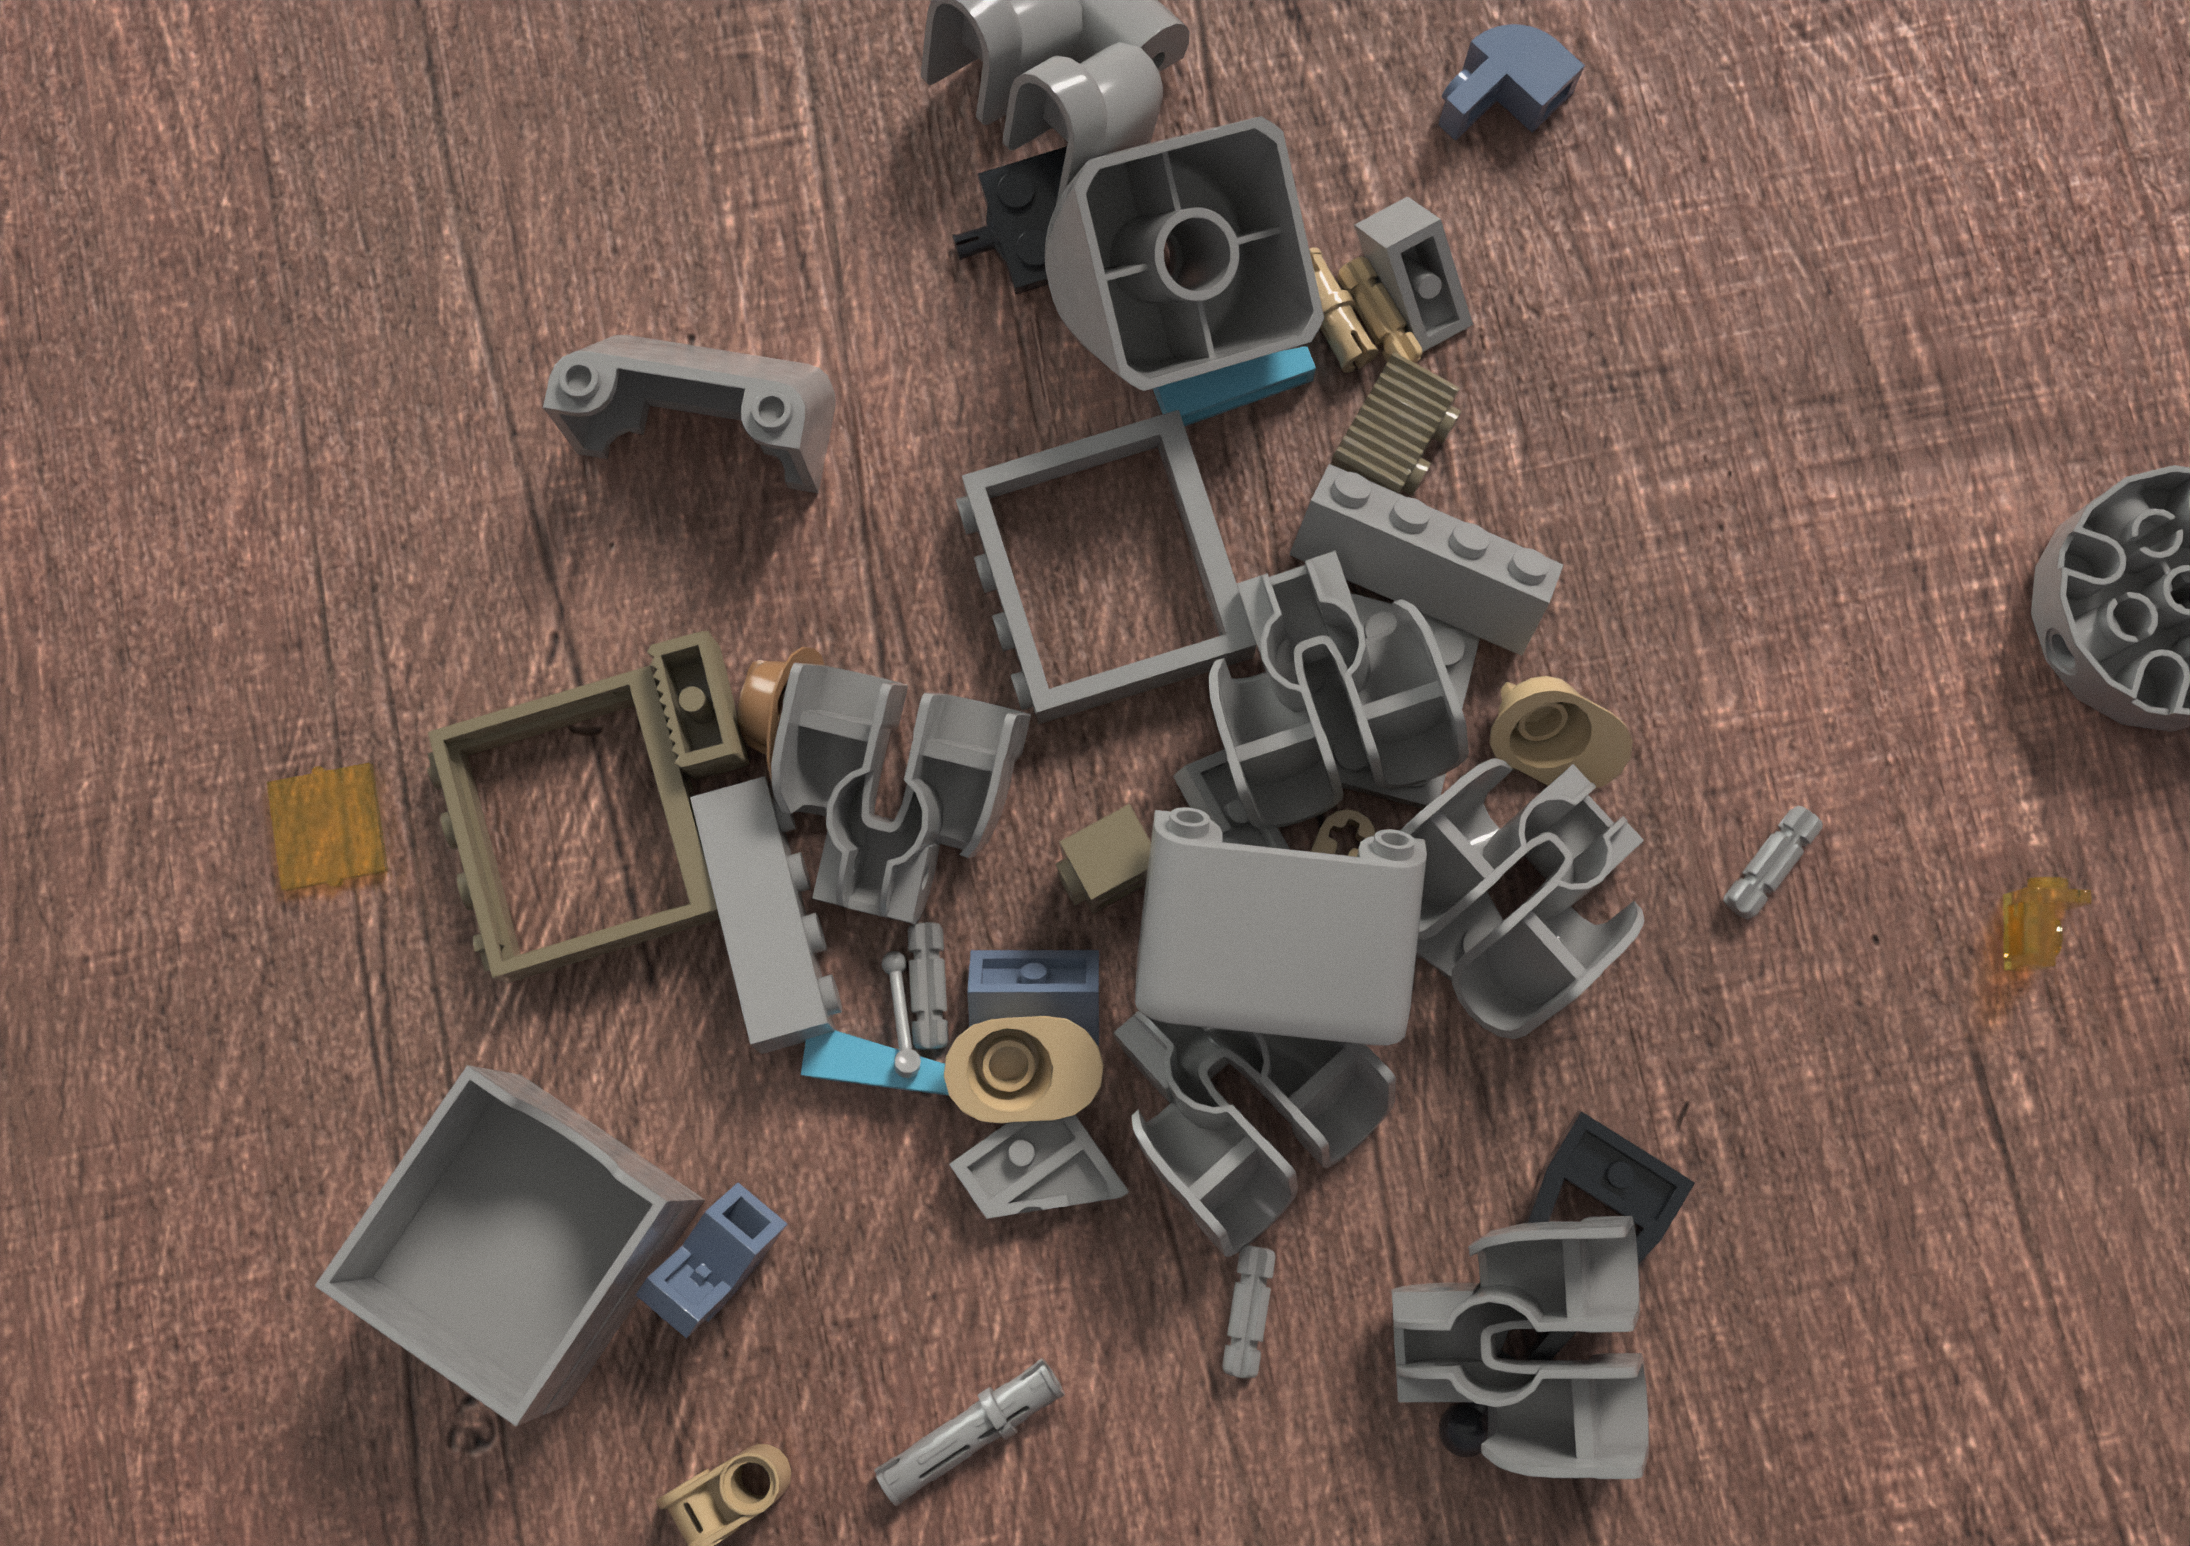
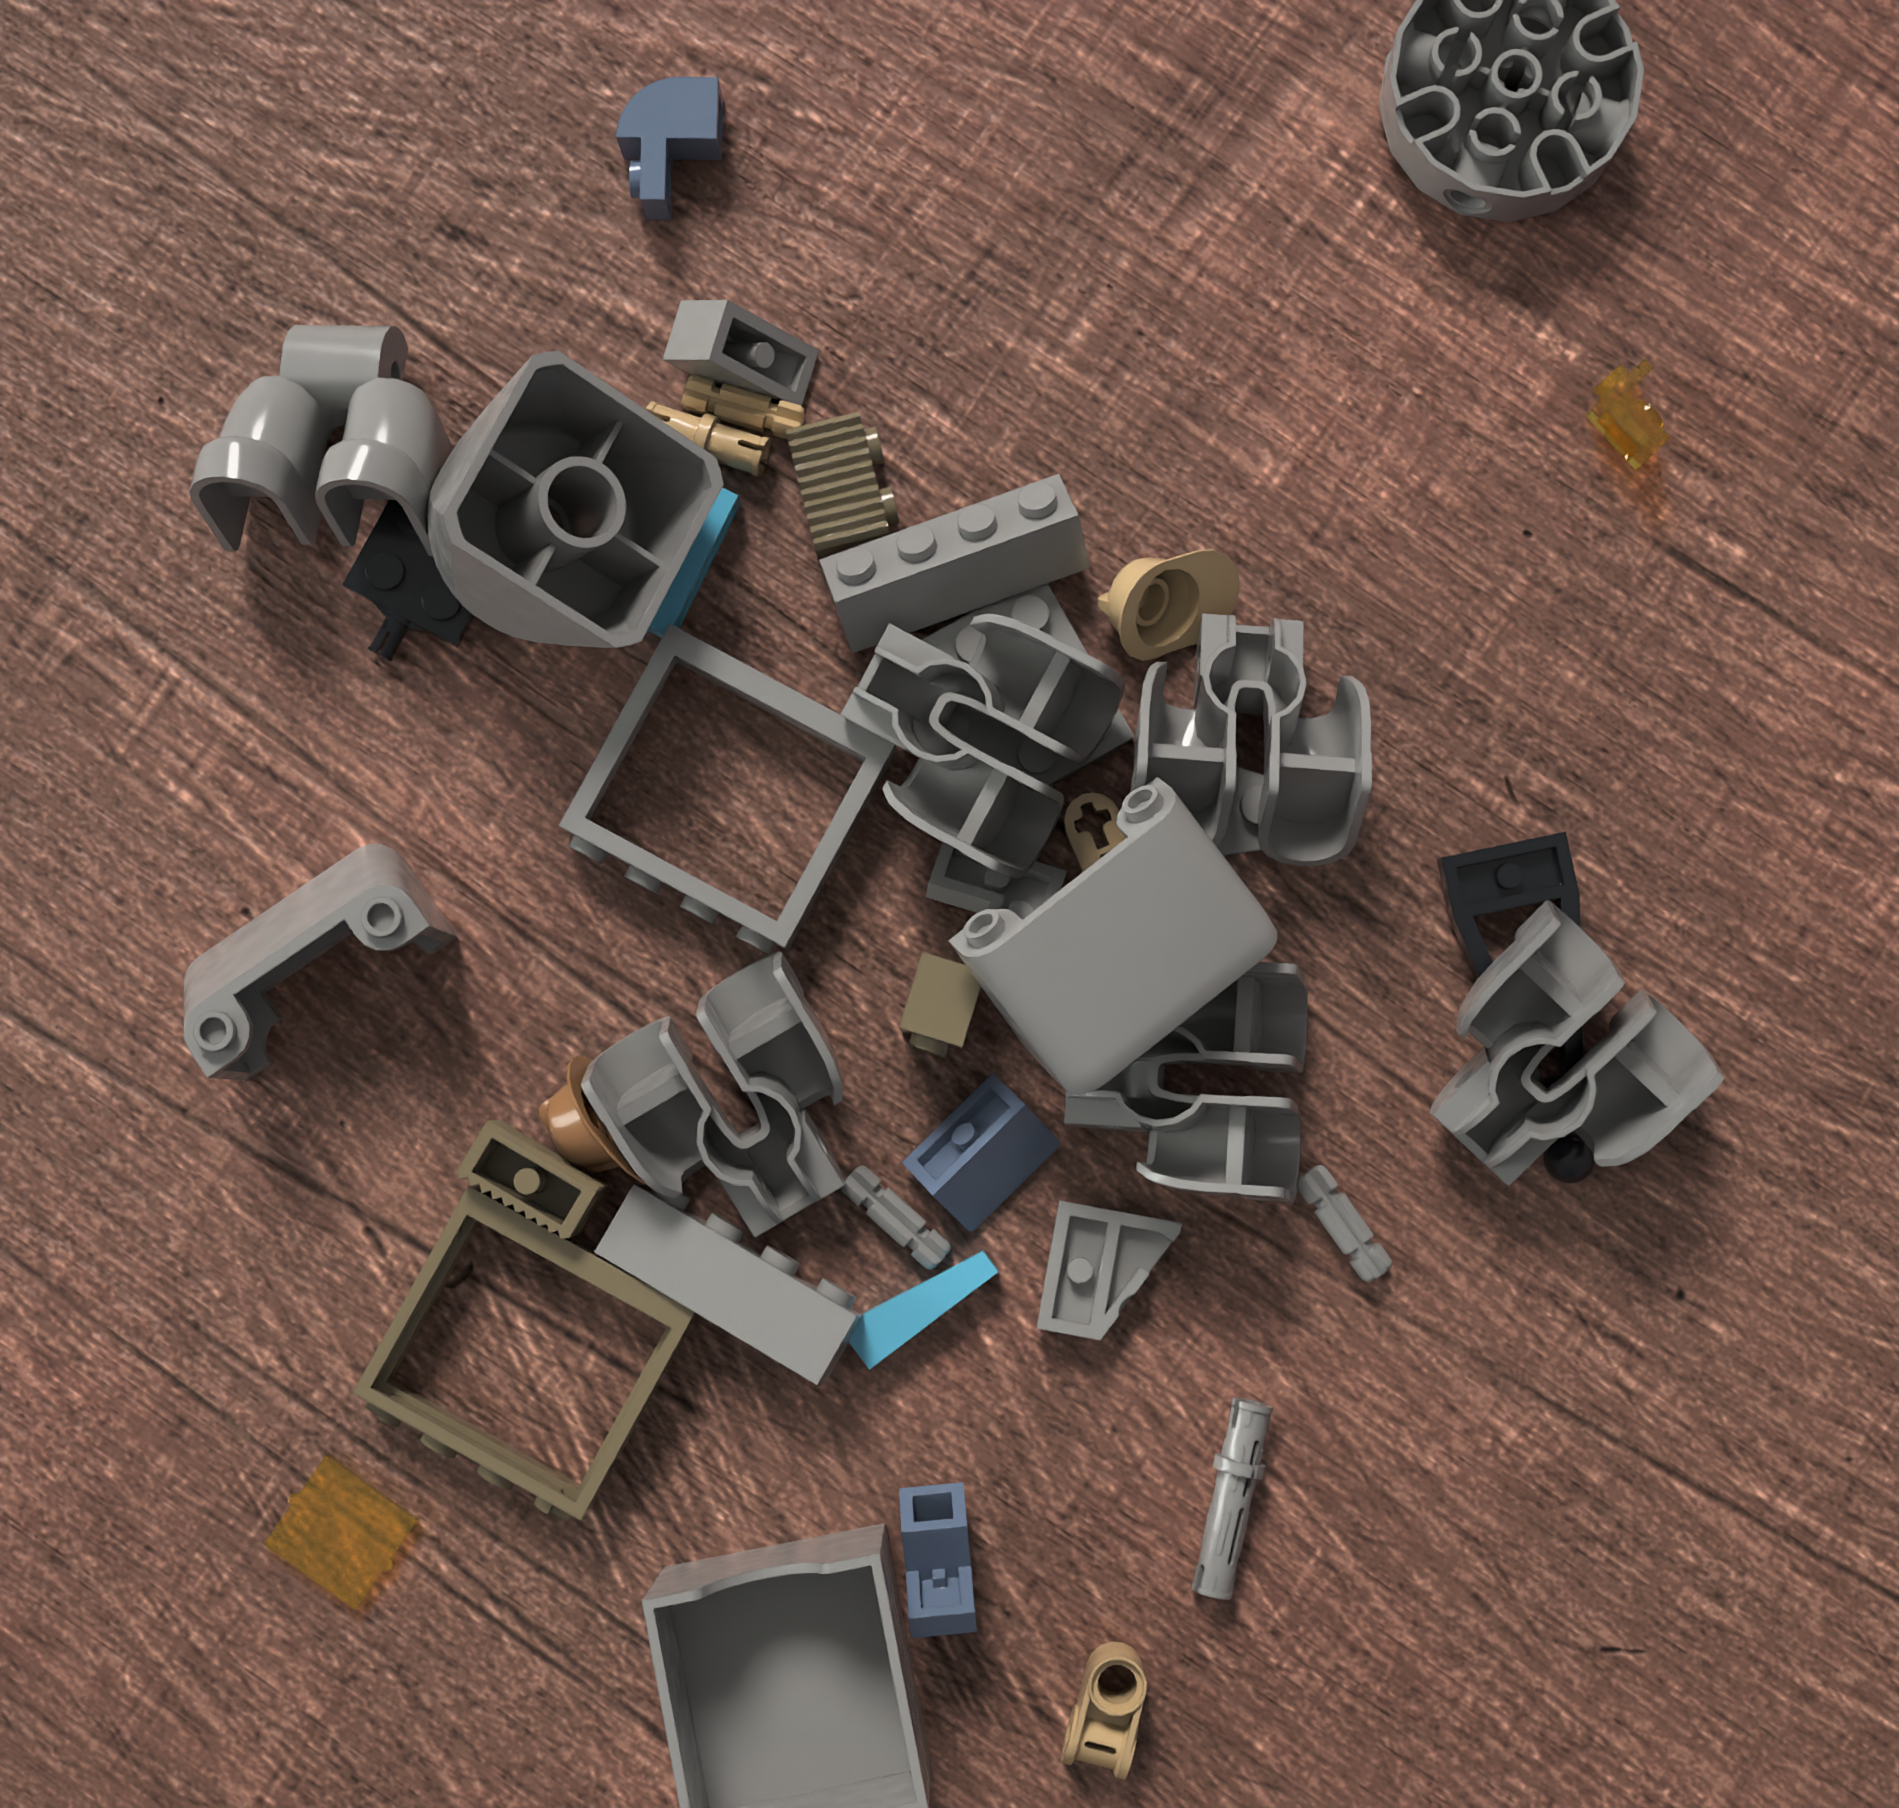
camera: 45 degrees left, 5 degrees up
light grey hinge [881,951,921,1078] -> none
tan piece [944,1016,1104,1123] -> none
light grey axle [1723,805,1823,920] -> none

